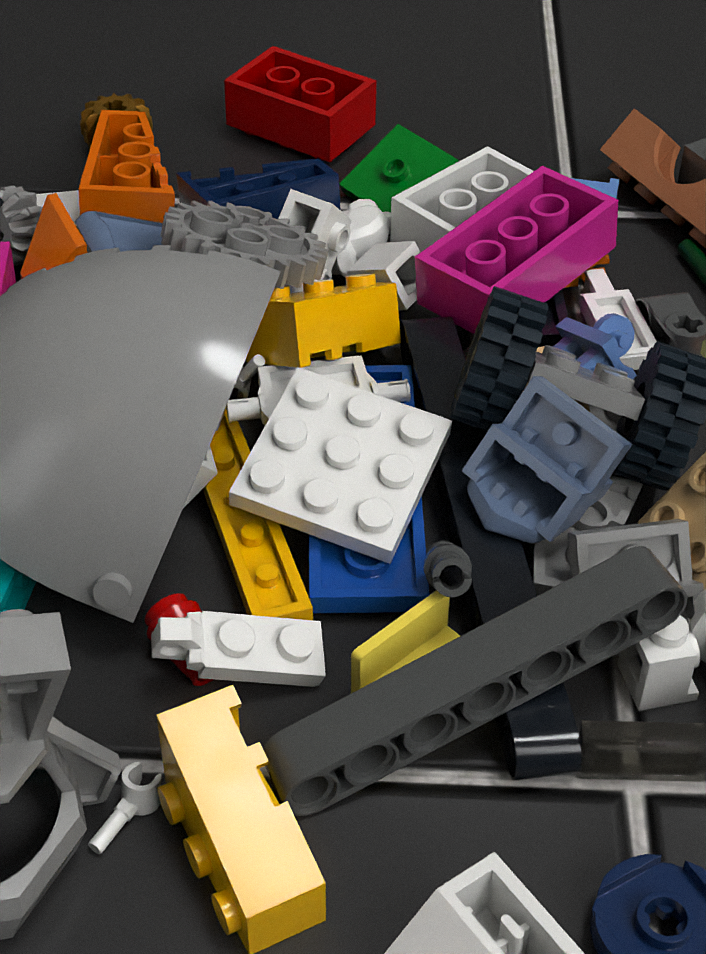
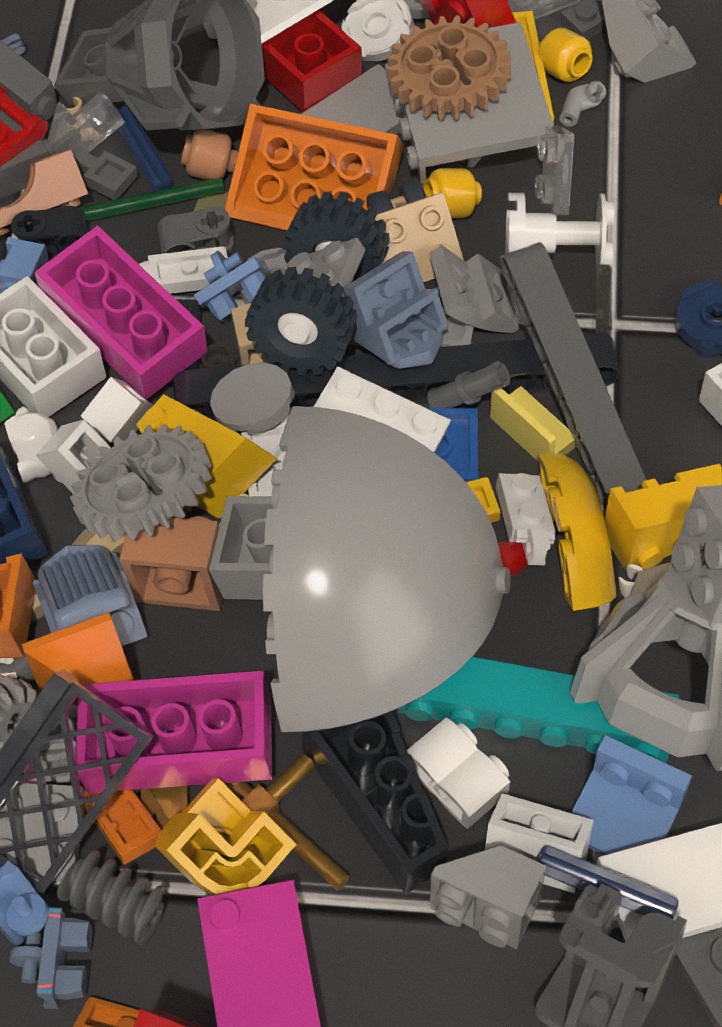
camera: 85 degrees left, 15 degrees up
none -> black piece [11,206,88,259]
none -> light grey tile [210,362,295,435]
none -> yellow brick [538,453,616,611]

